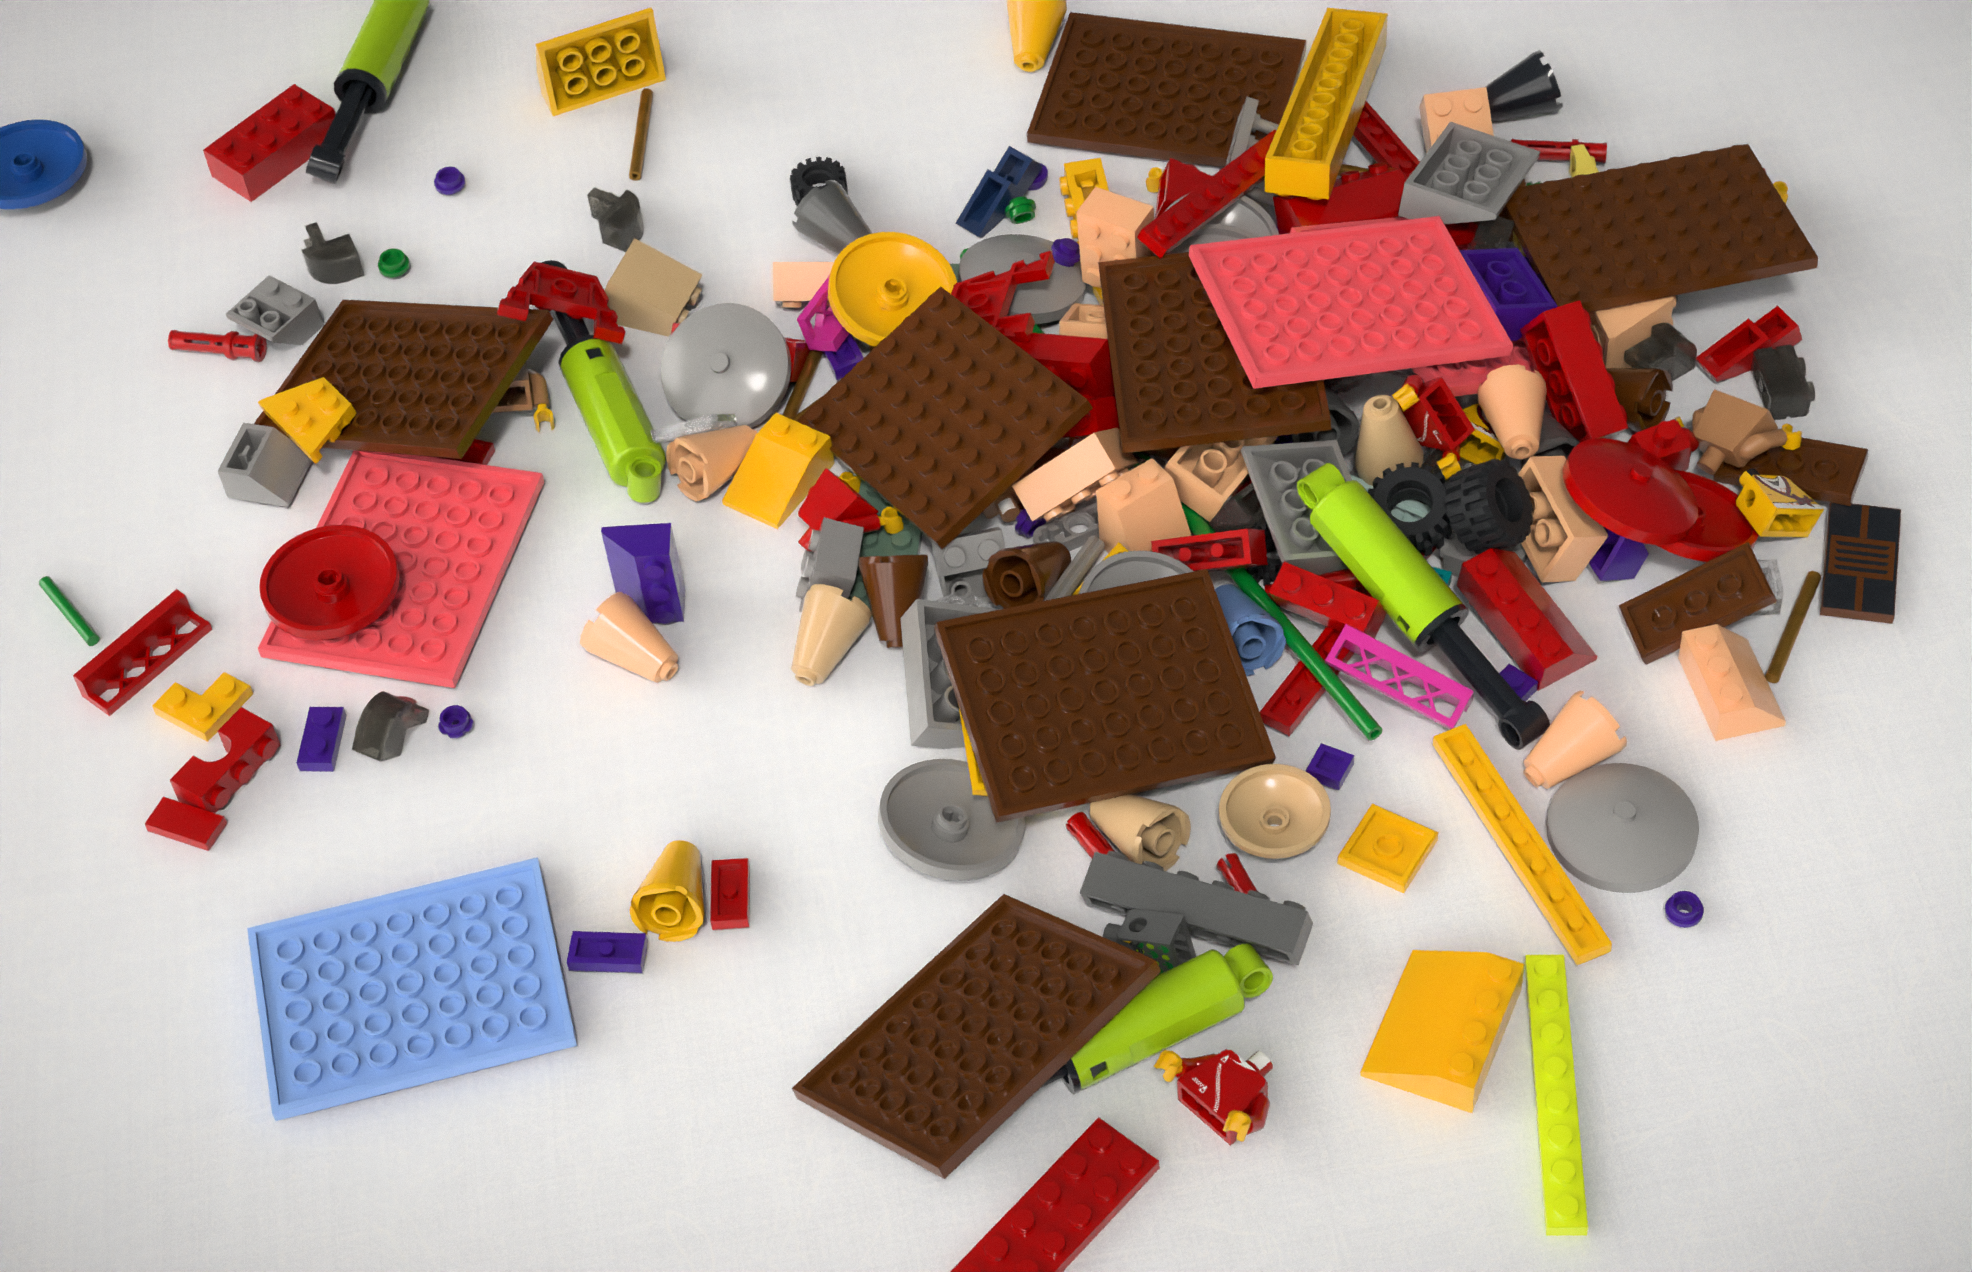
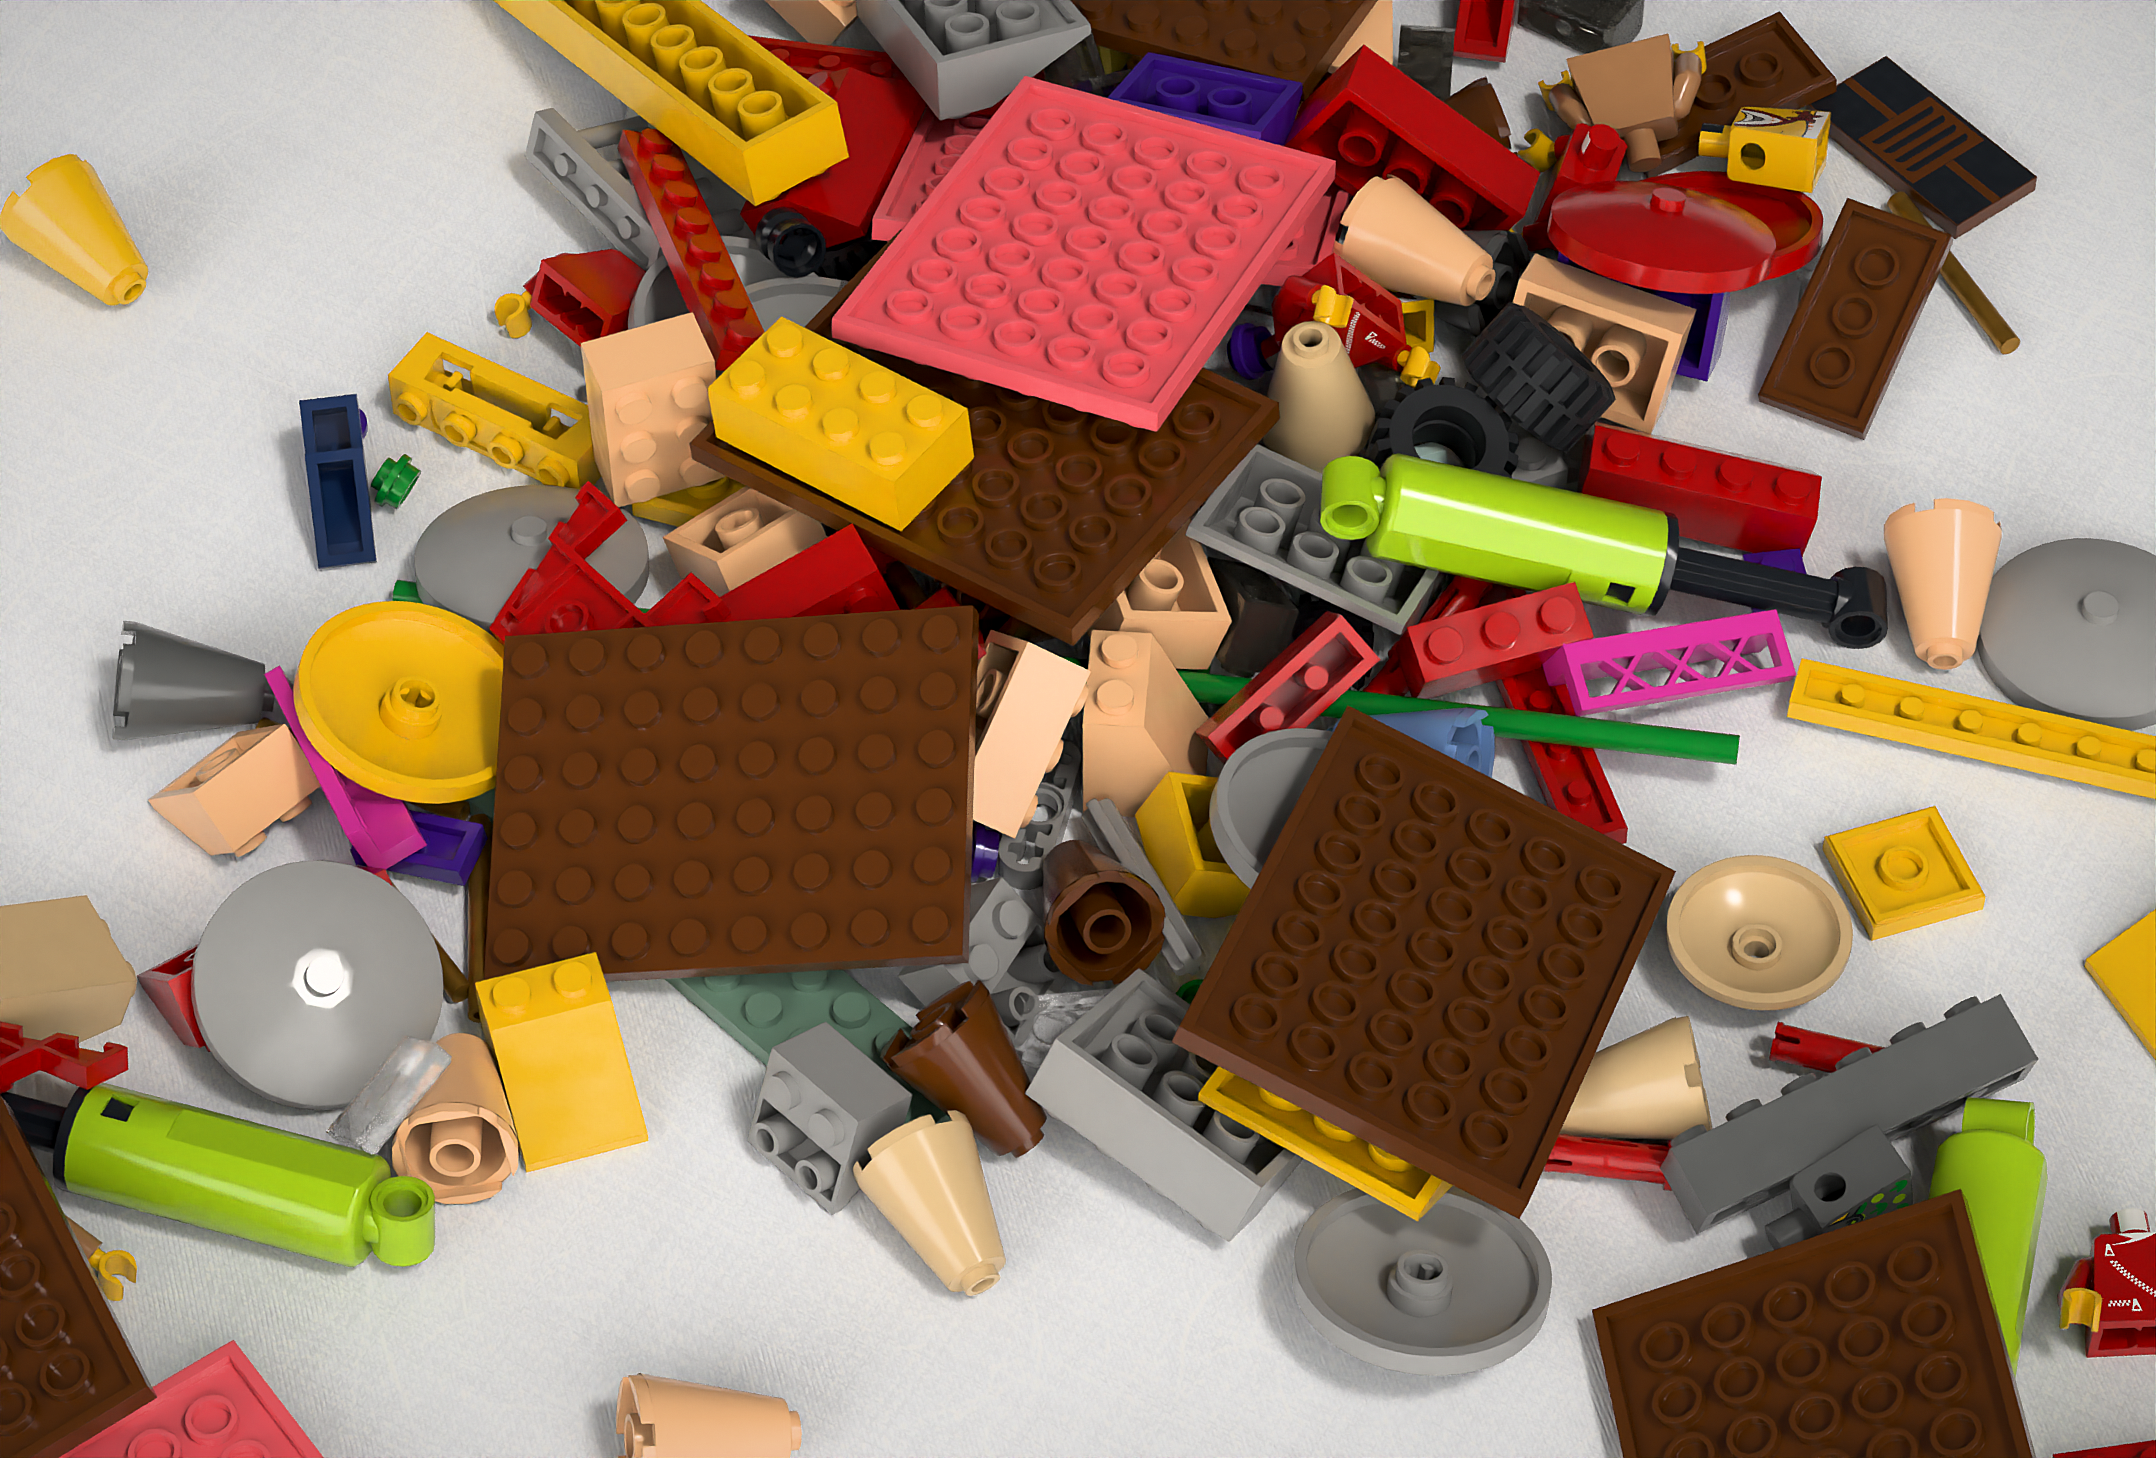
camera: 55 degrees left, 0 degrees up
dark purple slope [601,523,686,624] -> none
black tyre [790,157,848,206] -> none
red torso [798,468,904,551] -> none
reddish brown plate [1027,12,1306,167] -> none
dark purple plate [1051,238,1080,267] -> none
dark purple plate [1306,743,1355,790] -> none
light nougat slope [1678,624,1786,741] -> none
none -> yellow brick [707,316,974,532]
none -> black wheel [755,207,826,278]

